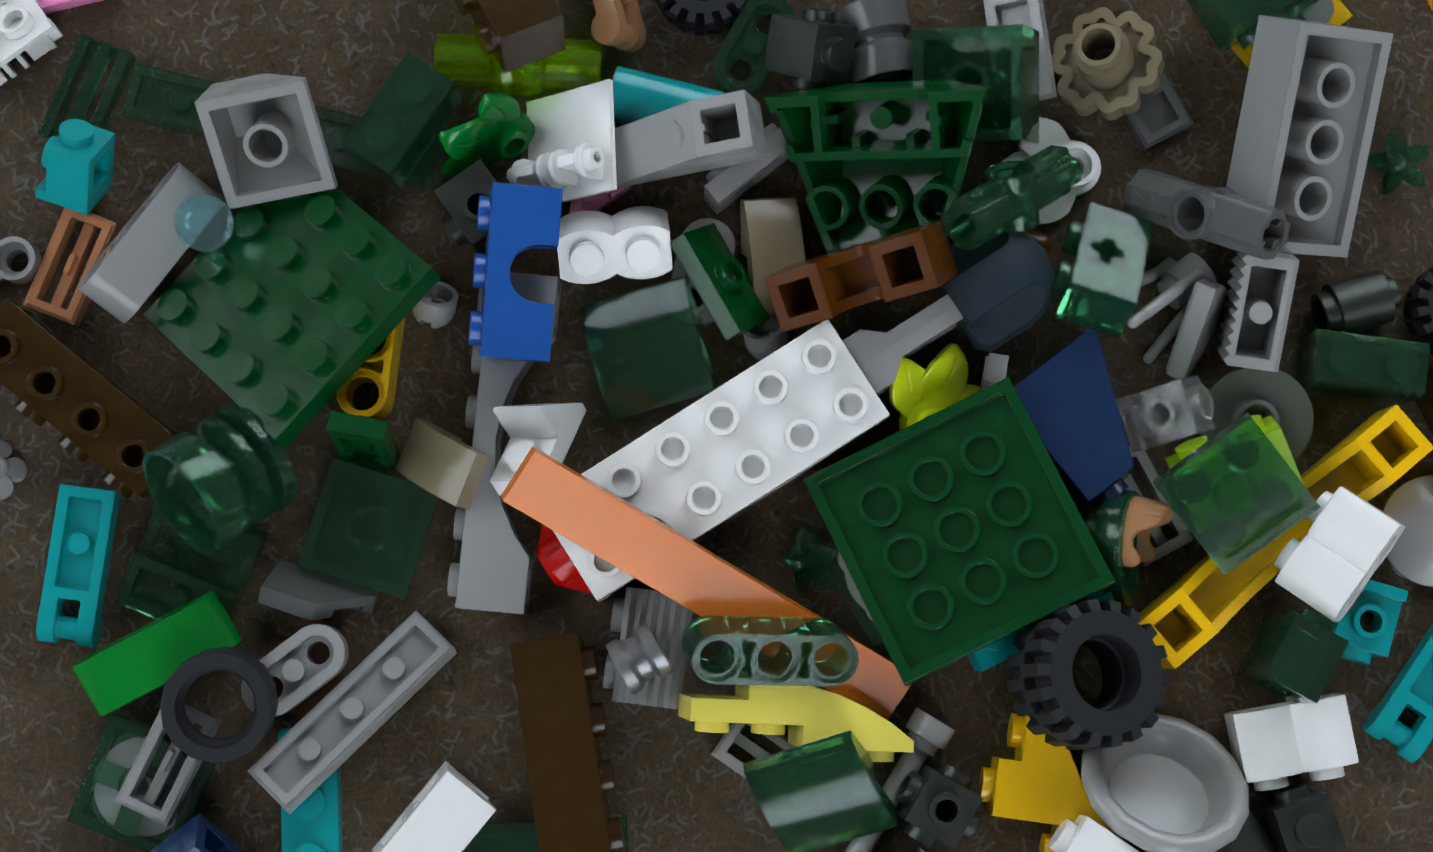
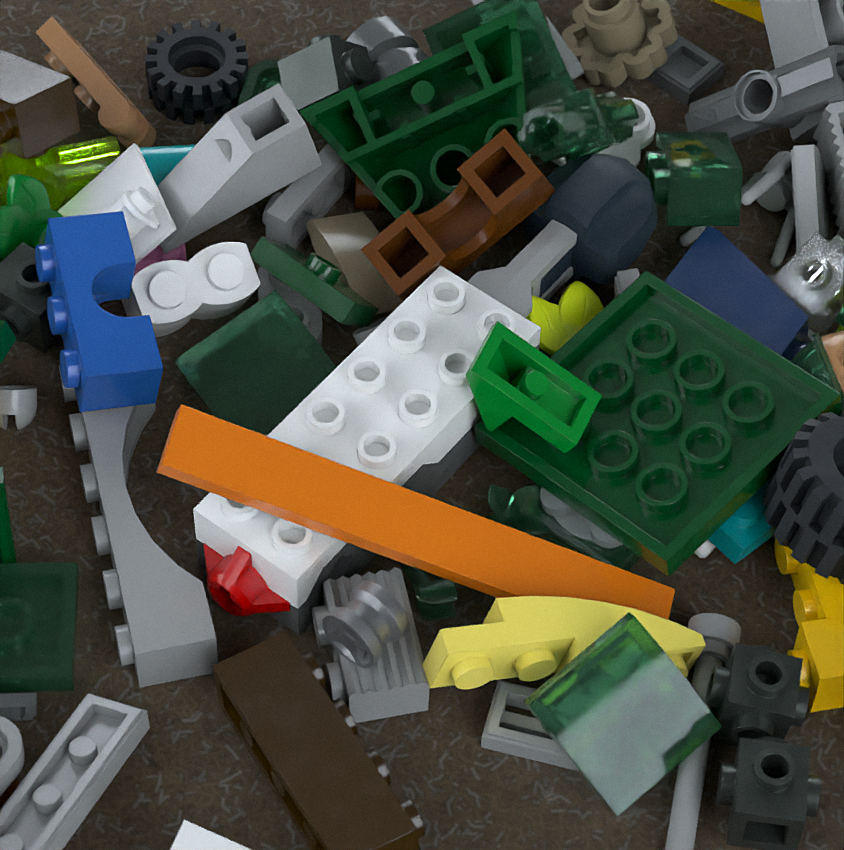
camera: 20 degrees left, 30 degrees down
dark tan slope [395,417,491,509] -> none
white slope [490,403,587,496] -> none
beam [681,616,859,687] -> none
none -> green slope [466,321,602,453]

